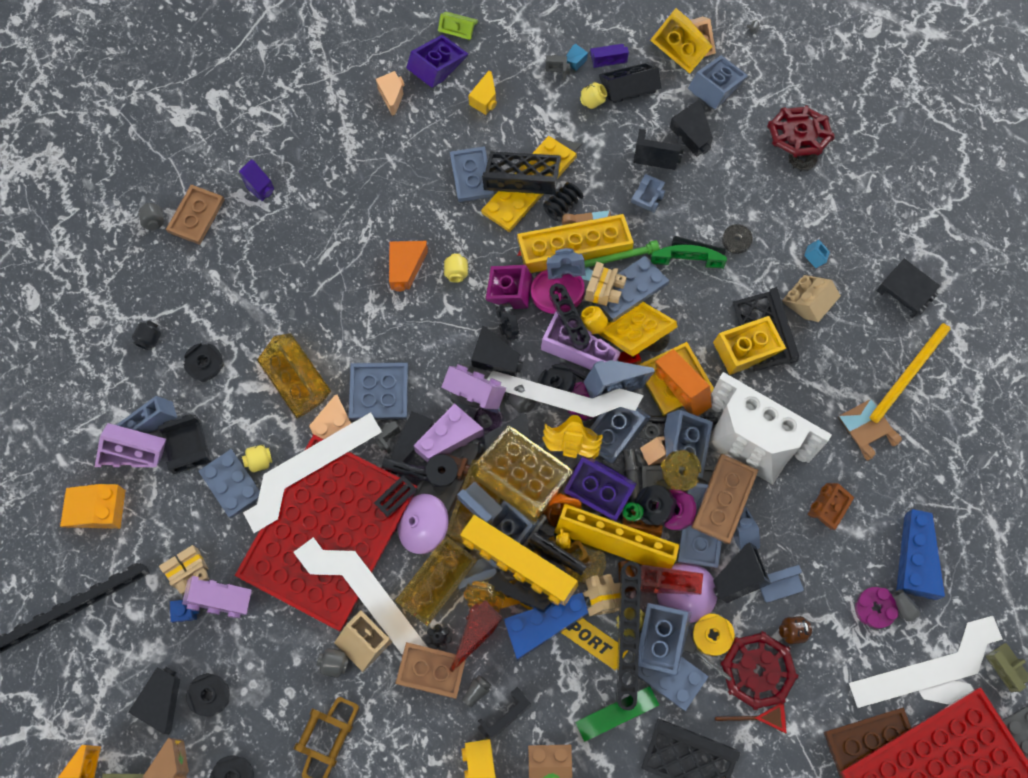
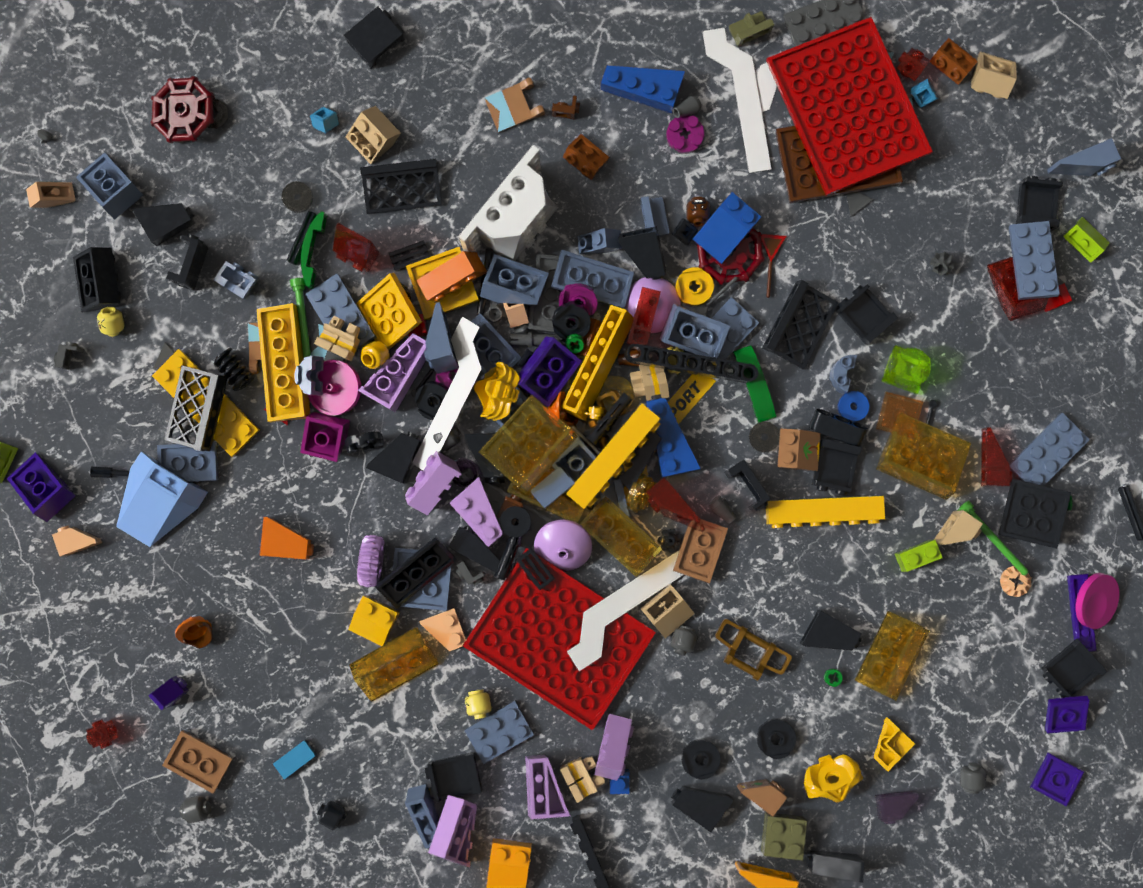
camera: 85 degrees left, 15 degrees up
black plate [184,343,224,382] -> none
white sticker [243,413,382,533] -> none
light yellow head [444,254,468,283] -> none
yellow slope [468,71,497,115] -> none
black beam [549,284,590,350] -> none
dark azure slope [566,44,588,71] -> none
dark purple panel [590,44,629,68] -> none
yellow slope [650,8,713,74] -> none
clear yellow plate [661,450,701,491] -> none
medium nougat tile [691,454,759,544] -> none
yellow slope [713,316,786,375] -> none
yellow axle [869,323,950,423] -> none
none -> clear red brick [86,719,118,749]
none -> black axle [90,466,130,478]
none -> light blue wedge [116,451,208,547]
none -> orange piece [175,616,213,649]
none -> dark azure tile [273,740,316,779]
none -> clear red slope [333,223,379,272]
none -> yellow slope [348,595,400,647]
none -> lavender gear [357,535,384,587]
none -> black slope [375,536,457,609]
none -> black tile [388,240,430,272]
none -> lavender wedge [525,755,570,819]
none -> reddish brown bracket [552,95,580,120]
none -> black tile [672,218,698,245]
none -> blue slope [693,192,761,264]
none -> clear smoke piece [749,422,780,453]

